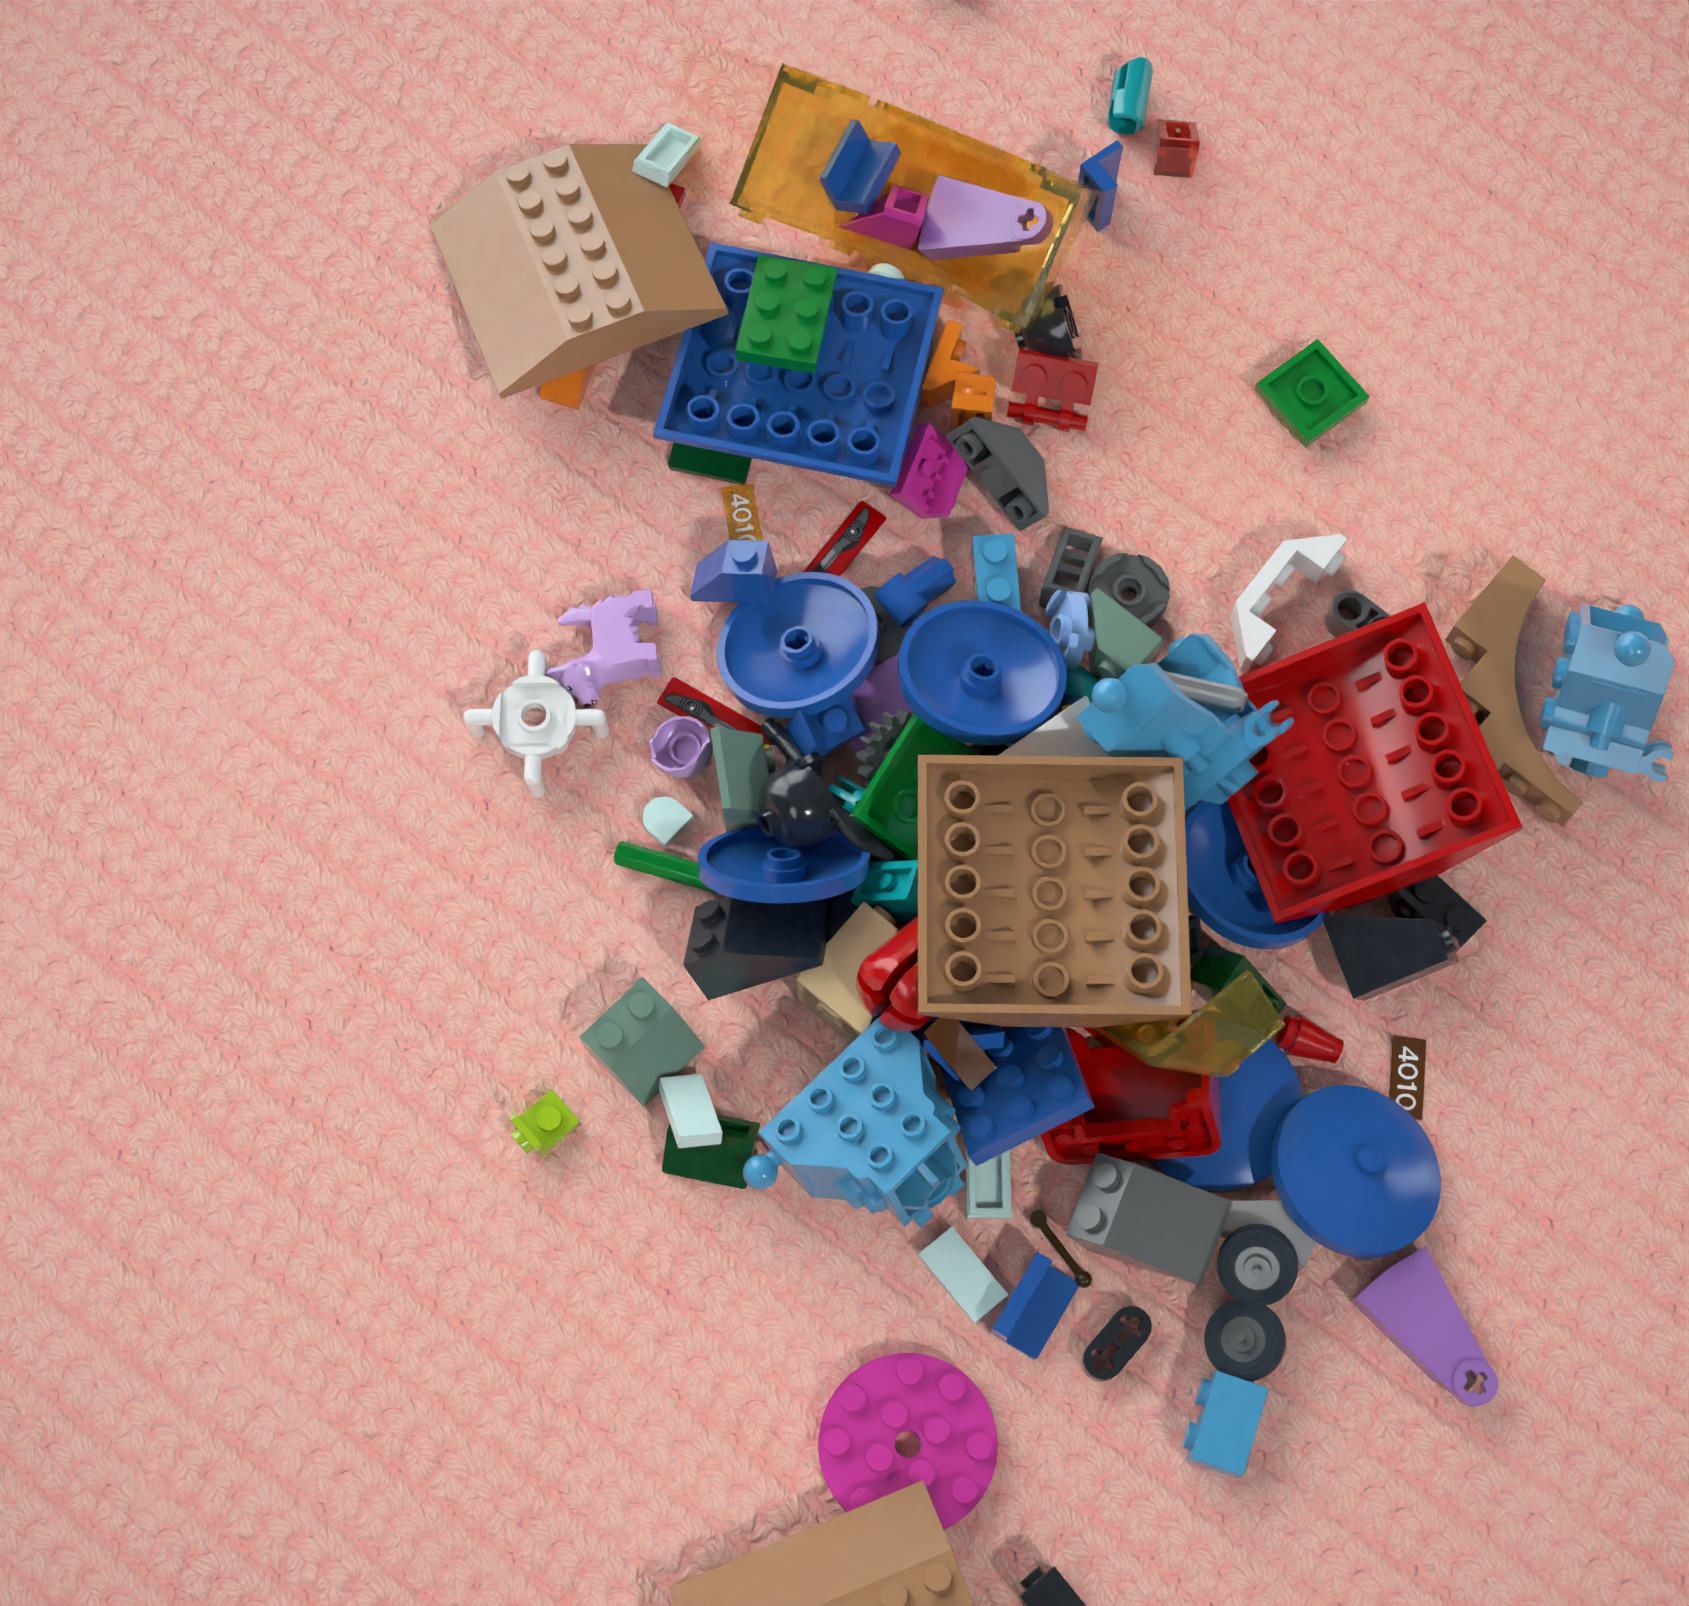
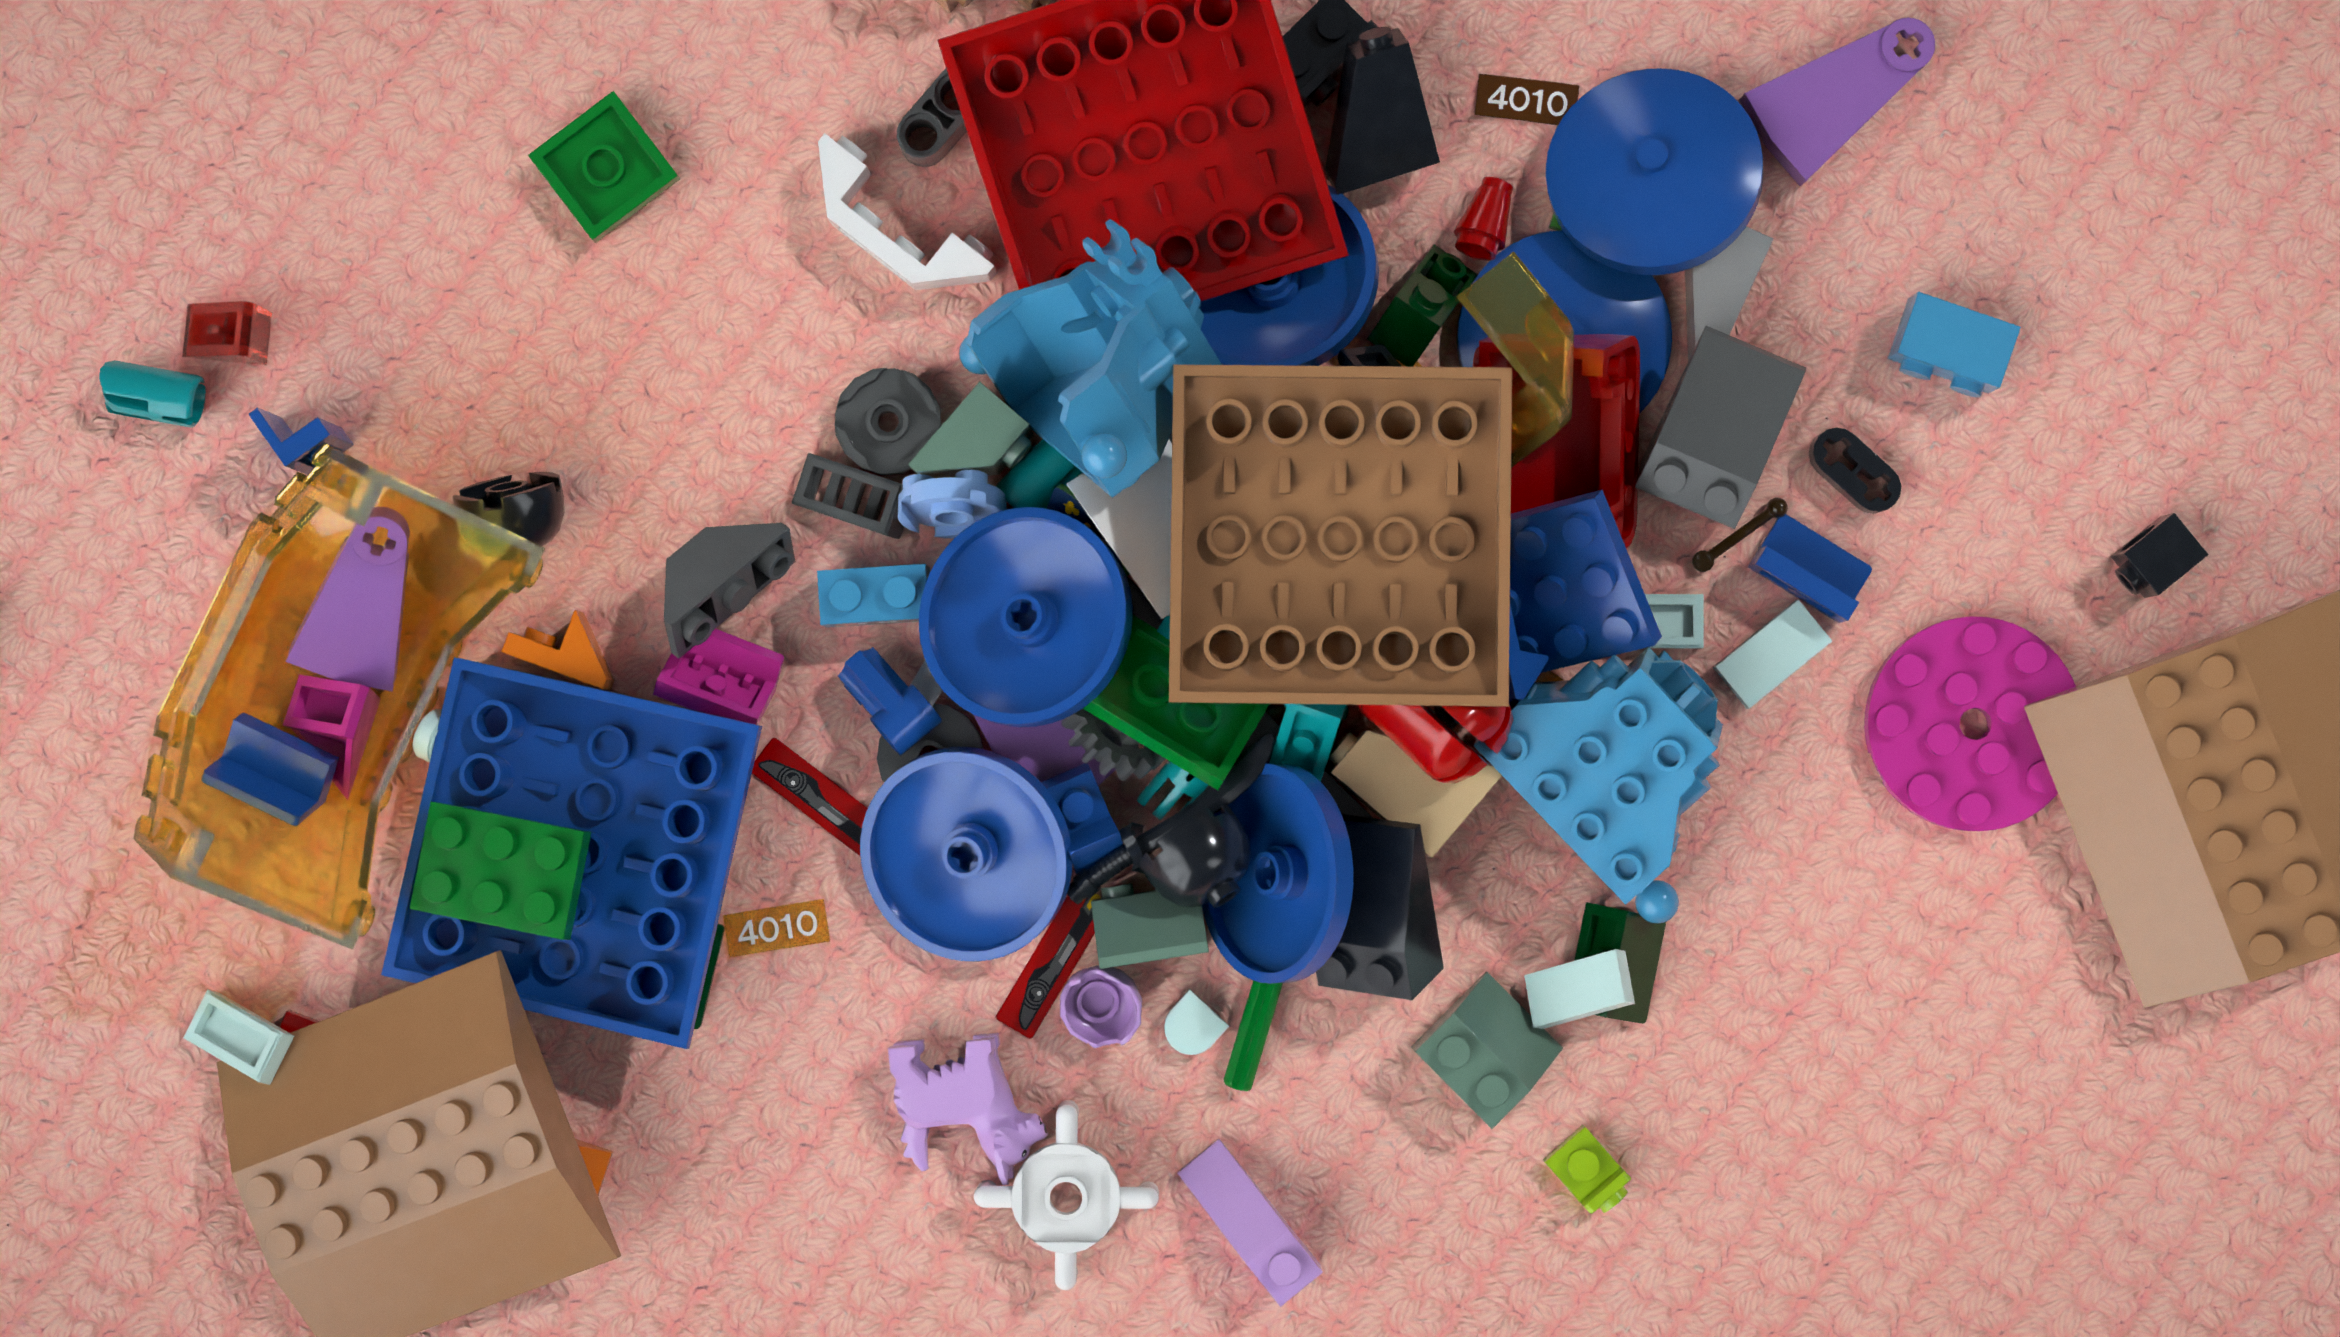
camera: 90 degrees left, 15 degrees up
blue slope [690,540,778,604] -> none
reddish brown sticker [924,1017,997,1091] -> none
orange slope [950,373,996,430] -> none
red plate [1007,348,1099,433] -> none
light grey axle [1164,671,1248,713] -> none
black wheel [1204,1300,1286,1381] -> none
black wheel [1217,1224,1298,1306] -> none
none -> lavender slope [1177,1139,1323,1307]

